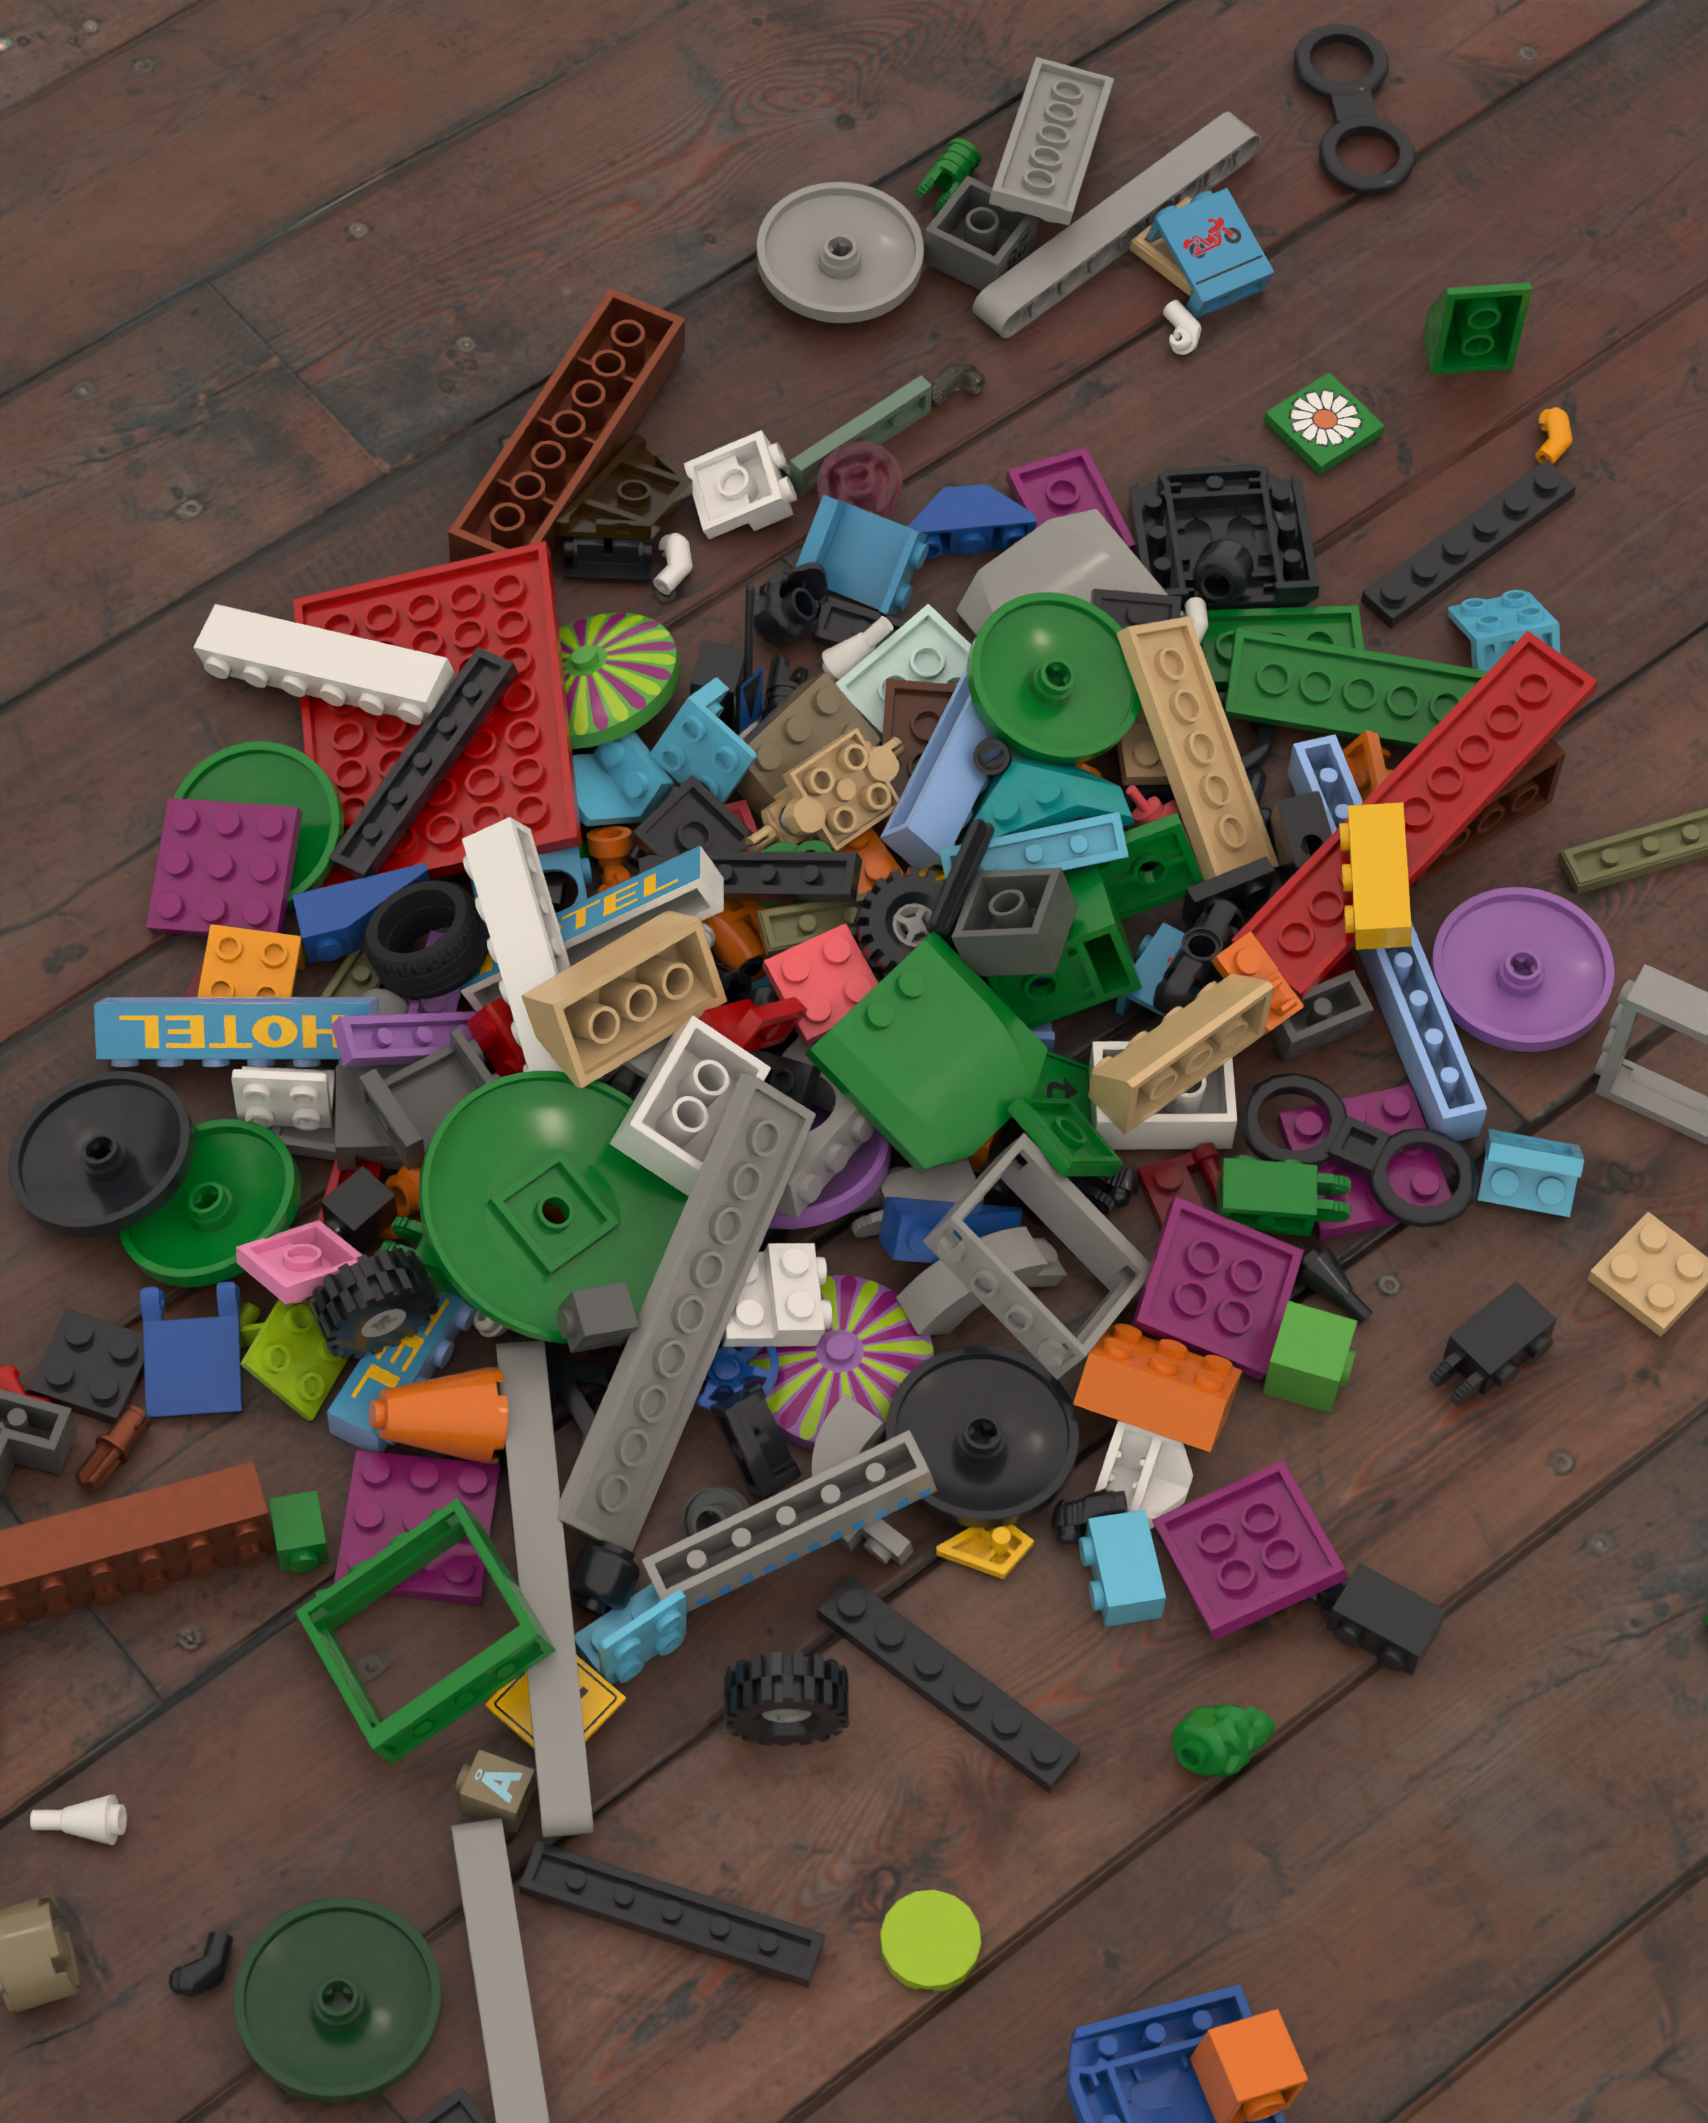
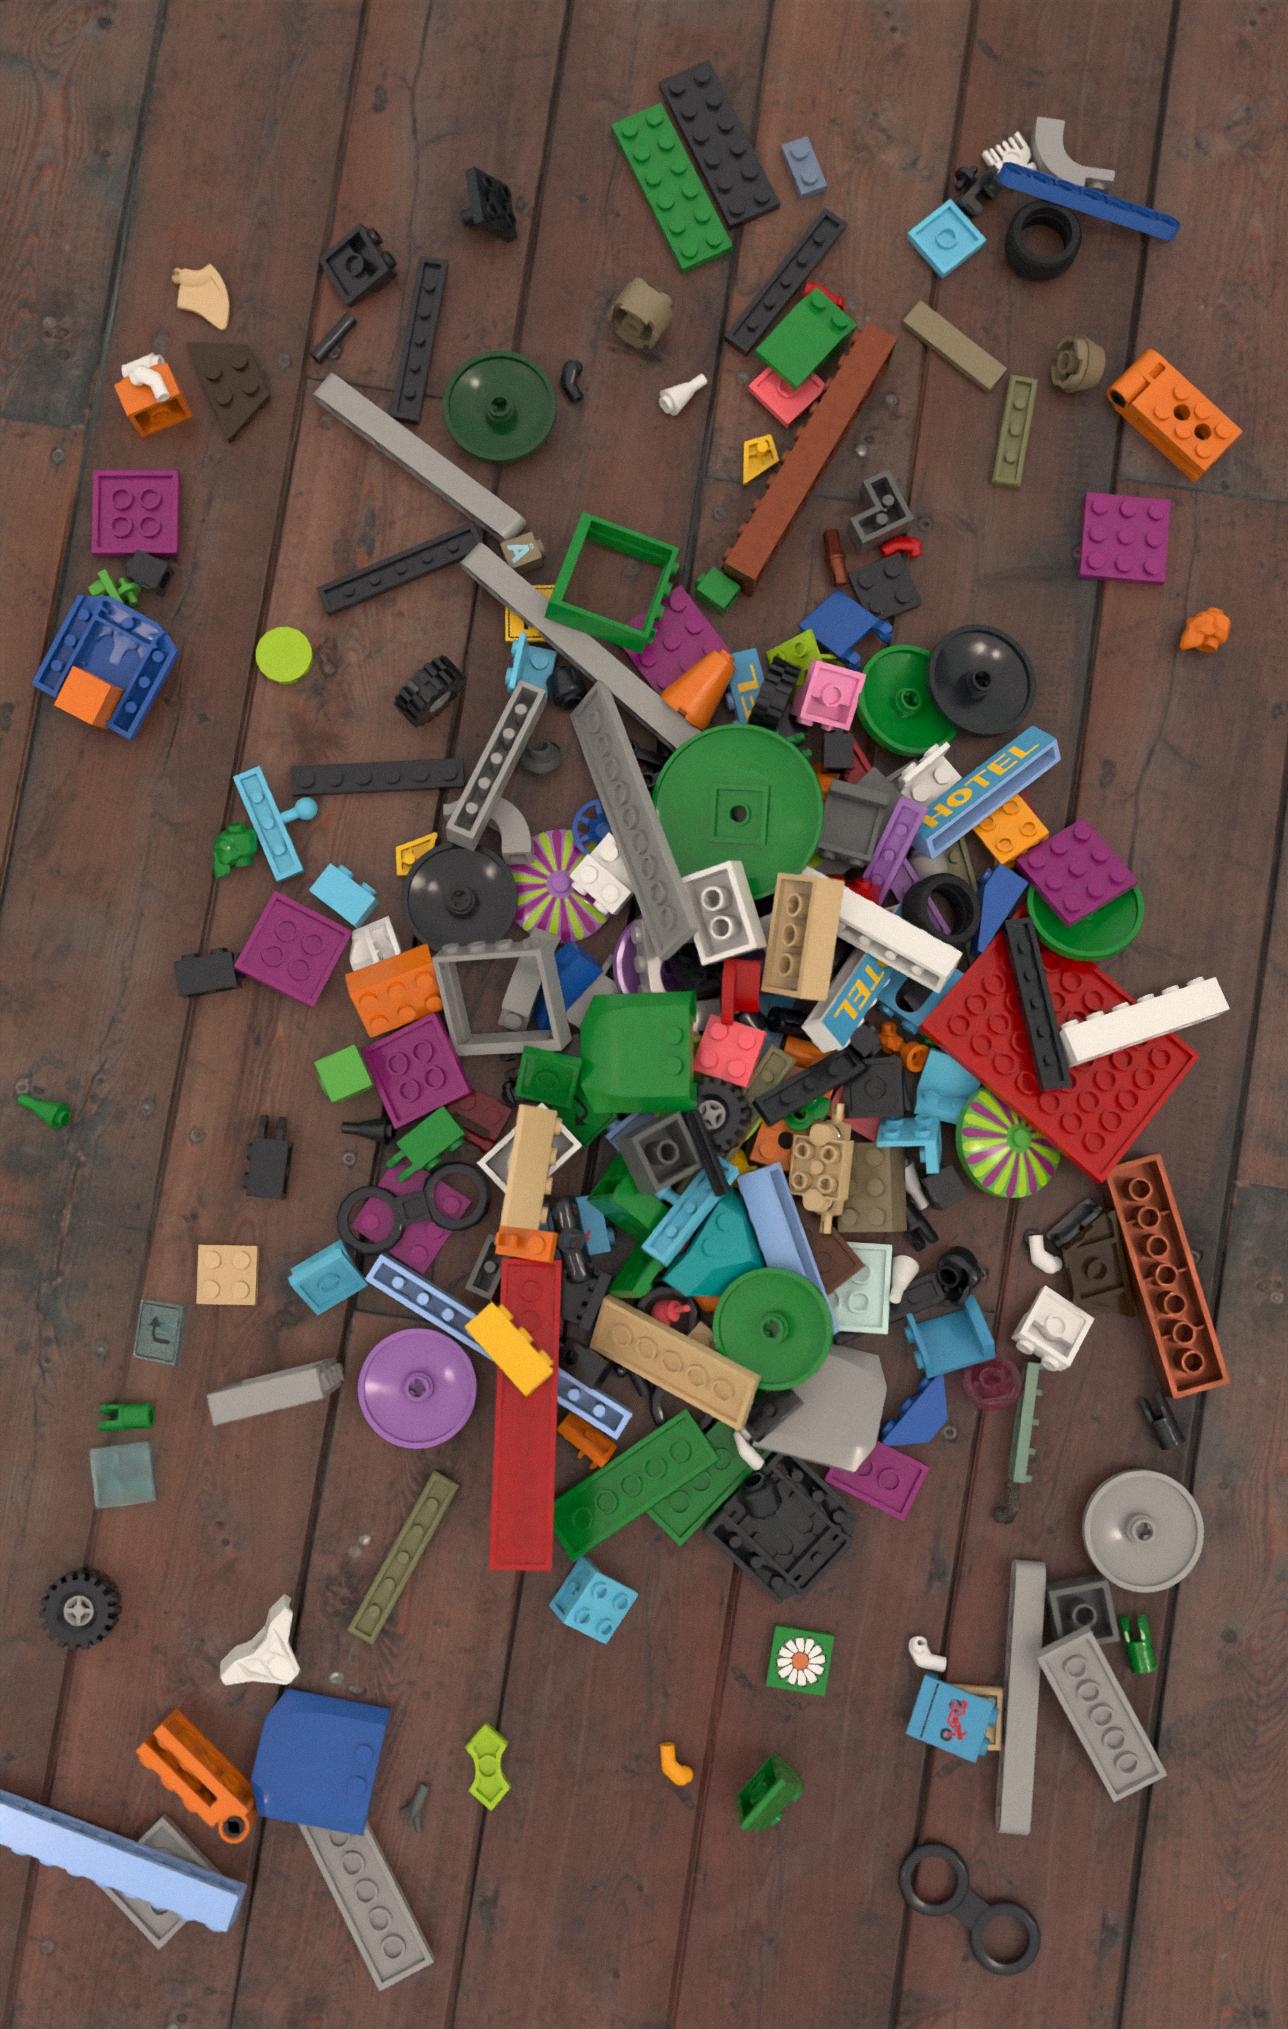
camera: 140 degrees right, 25 degrees up
dark grey brick [557,1282,639,1353] -> none
black hinge [710,1382,802,1497] -> none
black piece [735,584,763,735] -> none
black hinge [973,737,1010,775] -> none
black arm [1051,1488,1128,1545] -> none
black plate [1361,460,1576,629] -> none
none -> medium azure plate [233,766,318,883]
none -> yellow piece [743,434,779,485]
none -> black hinge [1138,1391,1186,1450]

